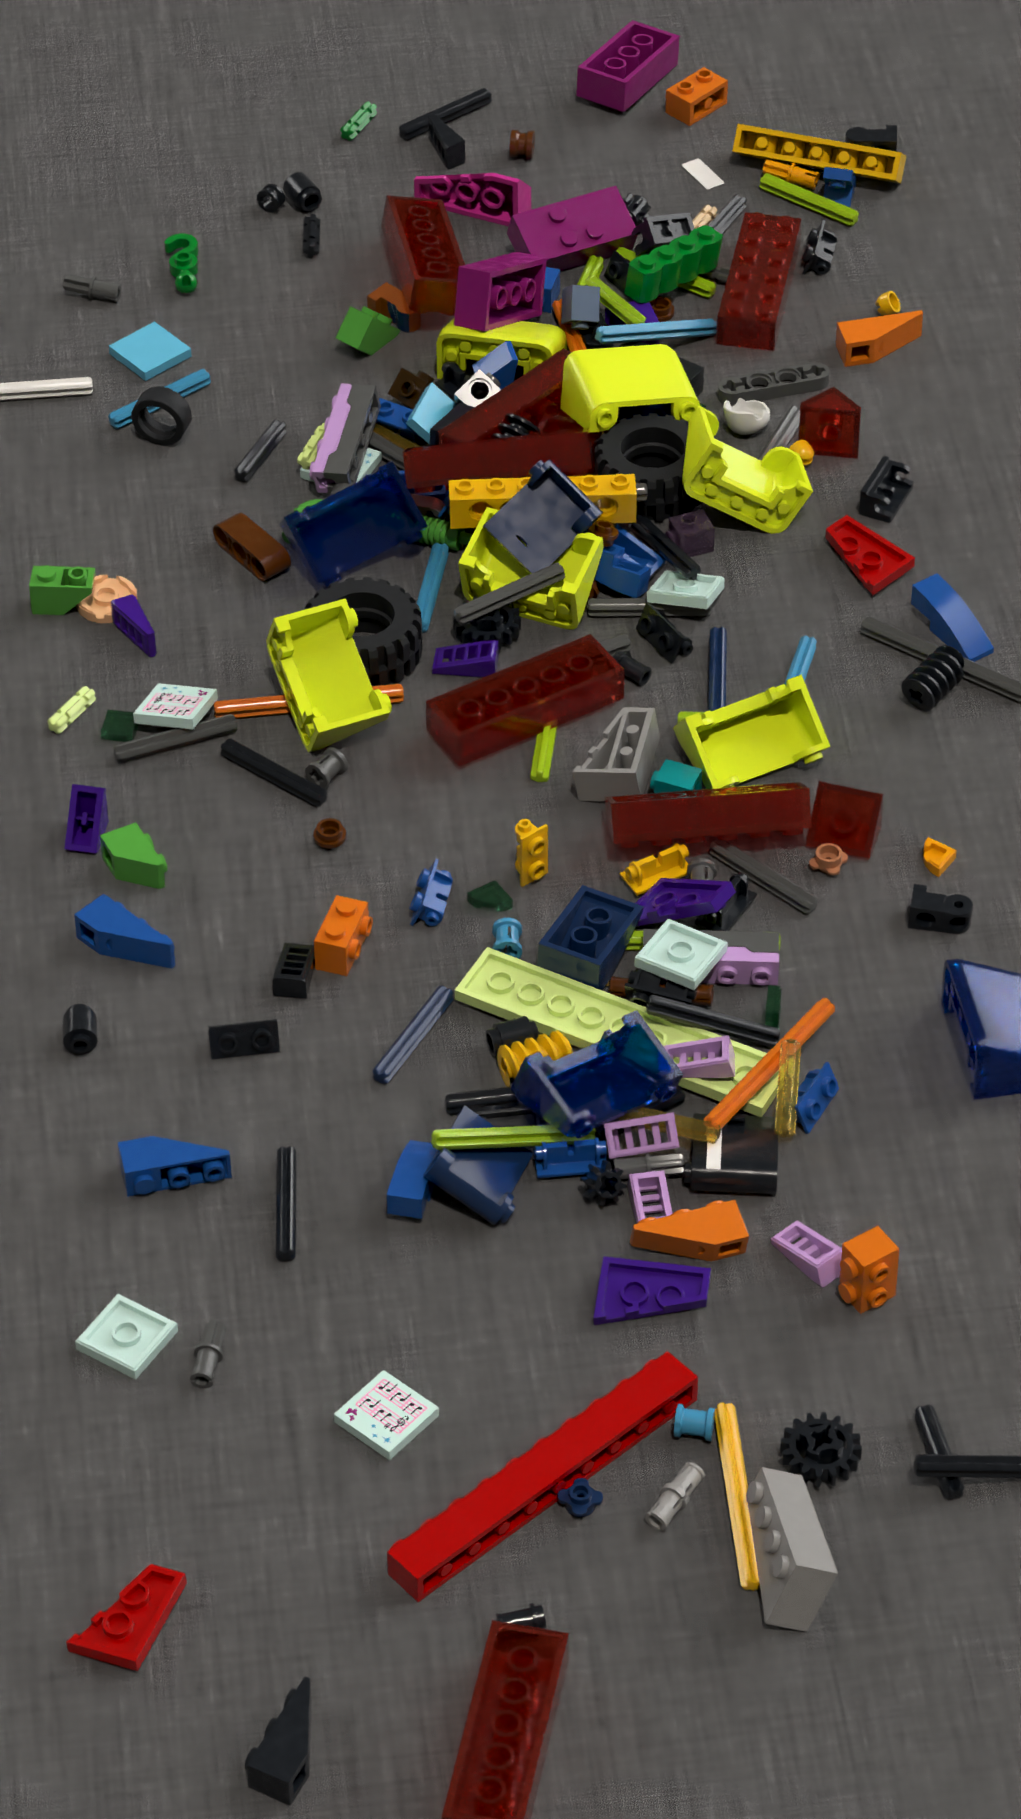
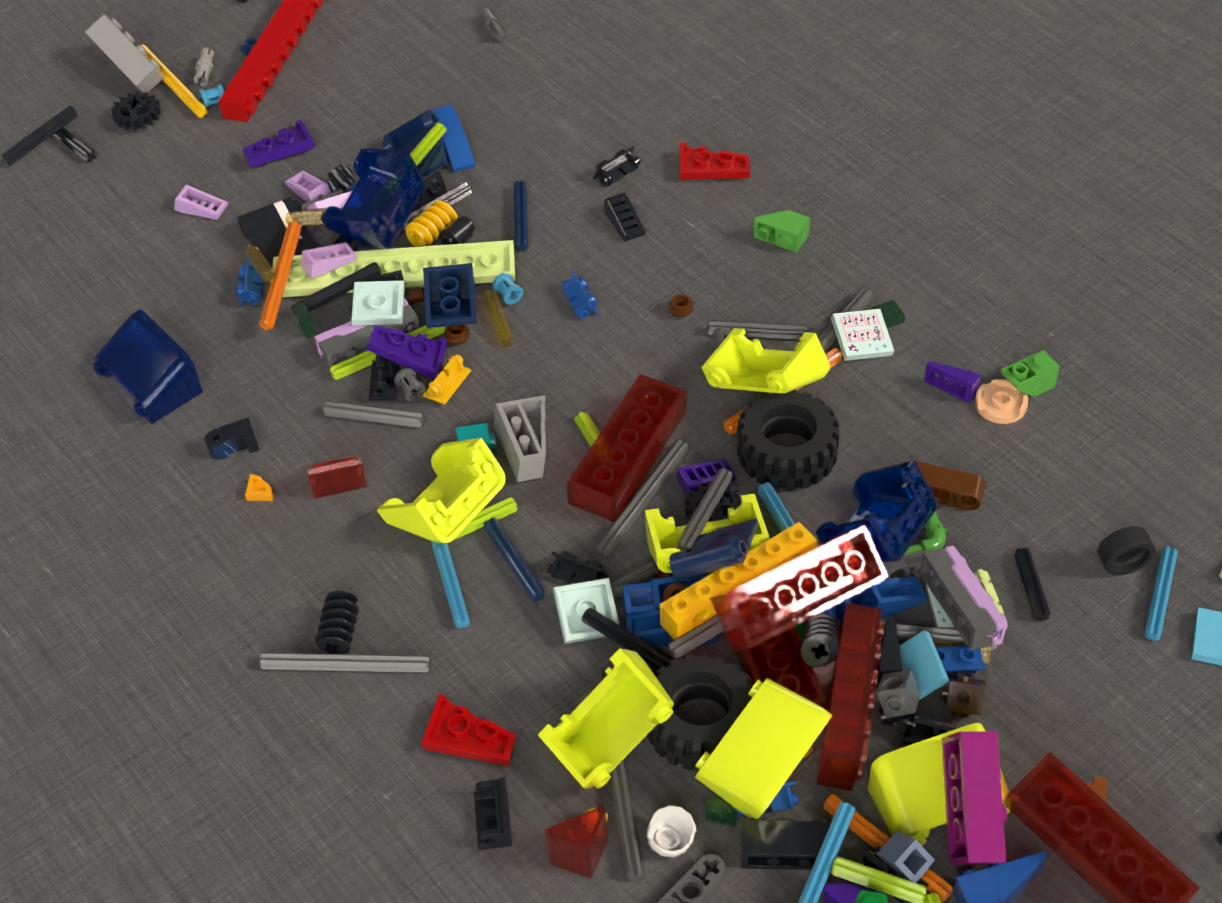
camera: 150 degrees right, 5 degrees up
yellowish green axle [47,686,96,734] -> none
black brick [63,1004,98,1054] -> none
dark purple slope [64,784,109,853] -> none
blue slope [74,894,175,969] -> none
light aqua tile [75,1294,178,1380] -> none
blue slope [118,1136,232,1197] -> none
black axle [276,1146,296,1262] -> none
orange brick [314,895,373,976] -> none
light aqua tile [334,1370,439,1460] -> none
bright green slope [335,306,400,356] -> none
clear green tile [467,880,513,911] -> none
slope [472,341,518,407] -> none
yellow hinge [515,819,548,887] -> none
clear red brick [605,782,812,848] -> none
black pin [610,651,652,686] -> none
orange slope [630,1200,749,1262] -> none
nougat plate [809,843,848,875] -> none
orange brick [838,1226,899,1314] -> none
blue slope [911,573,994,662] -> none
none -> clear yellow axle [483,289,513,347]
none -> red wing [680,142,750,180]

